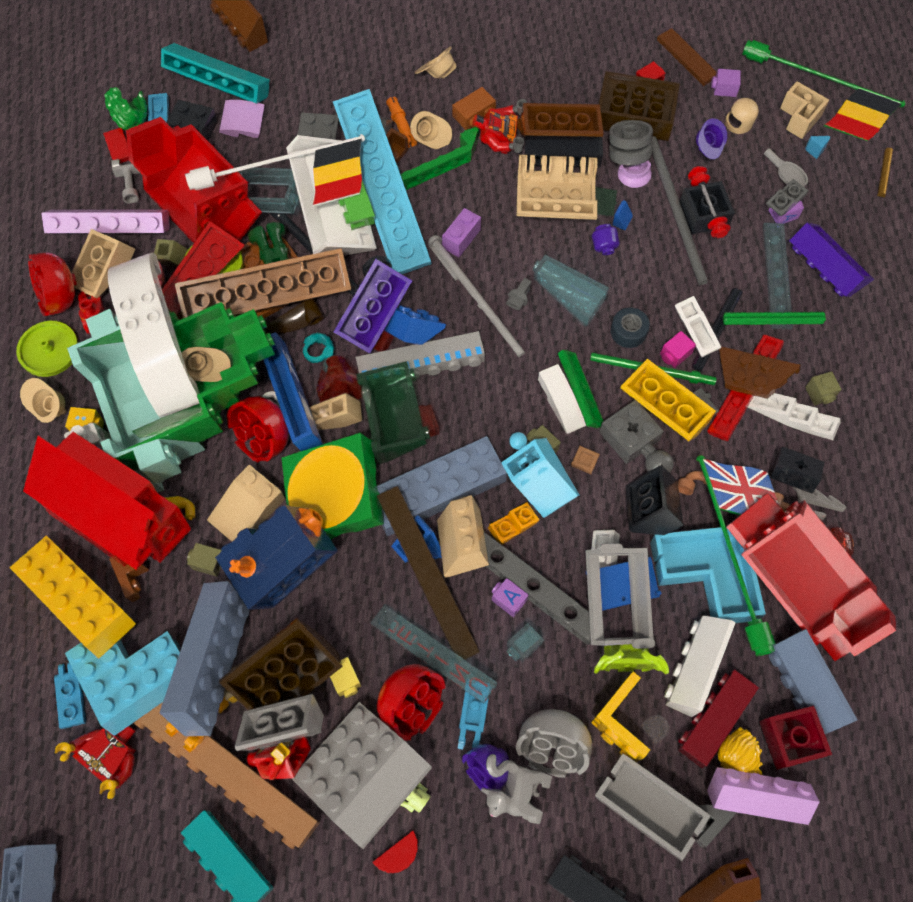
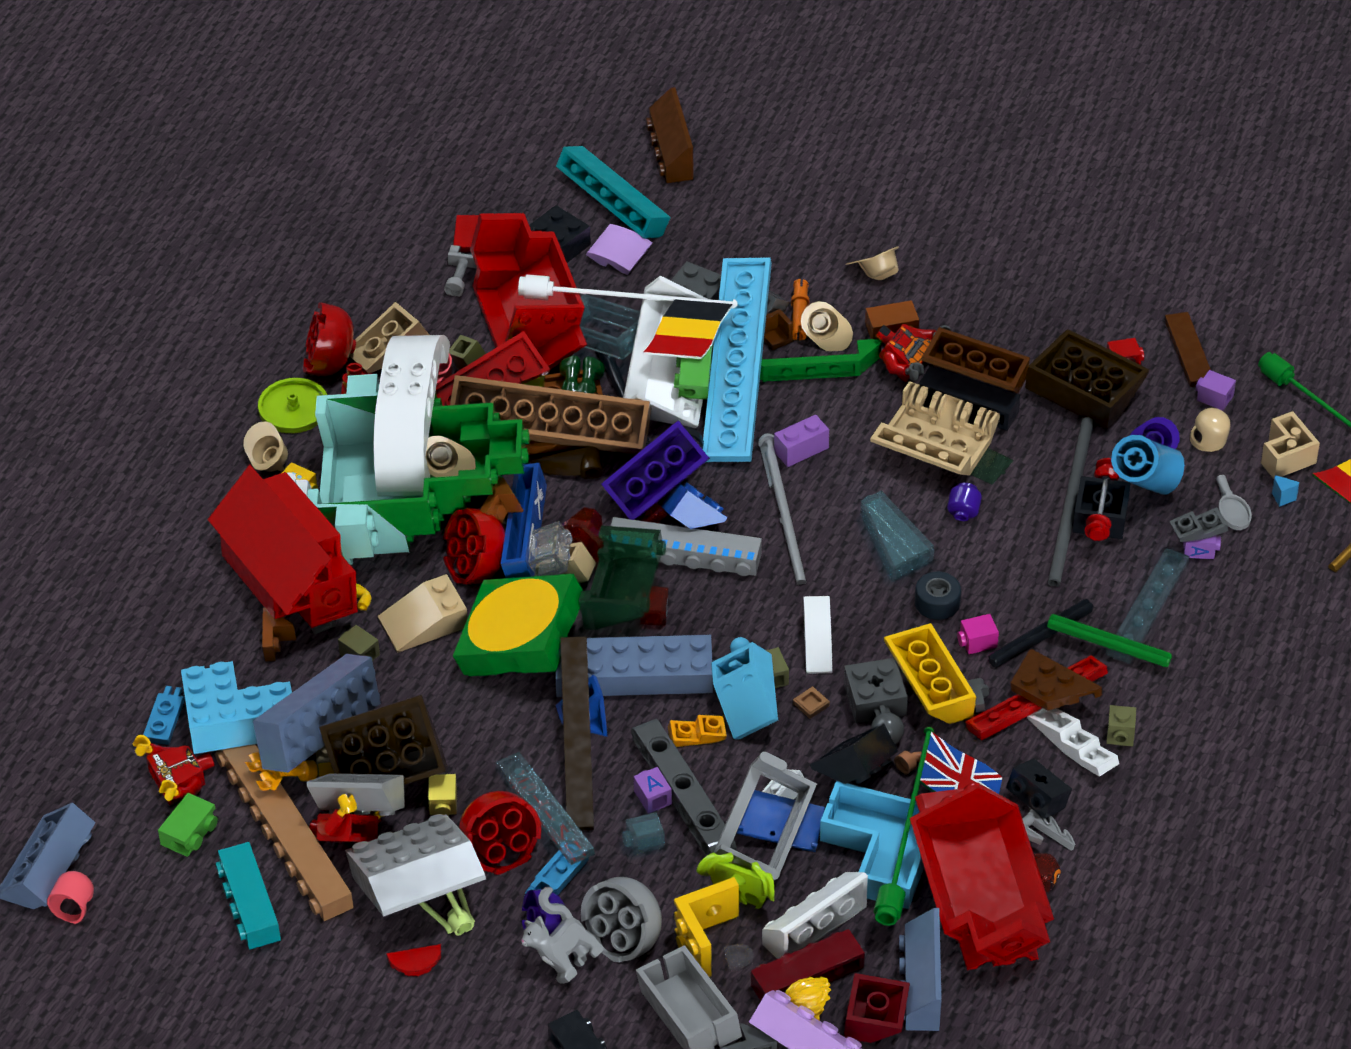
camera: 25 degrees right, 20 degrees down
yellow brick [9,536,136,659] -> none
lavender brick [42,210,170,233] -> none
green hair [104,87,147,130] -> none
dark azure hinge [148,93,169,122] -> none
dark blue piece [215,505,338,610] -> none
teal piece [303,332,335,363] -> none
tan slope [437,495,489,578] -> none
dark grey piece [506,278,532,311] -> none
green tile [558,350,604,428] -> none
green bar [590,353,716,386] -> none
dark grey wheel [609,120,653,166] -> none
blue slope [613,200,633,230] -> none
lavender piece [618,160,652,188] -> none
white slope [675,296,721,357] -> none
dark purple slope [789,222,874,297] -> none
none -> bright green brick [158,793,218,857]
none -> dark orange slope [480,477,524,524]
none -> clear brick [528,521,572,576]
none -> dark azure brick [1111,435,1185,495]

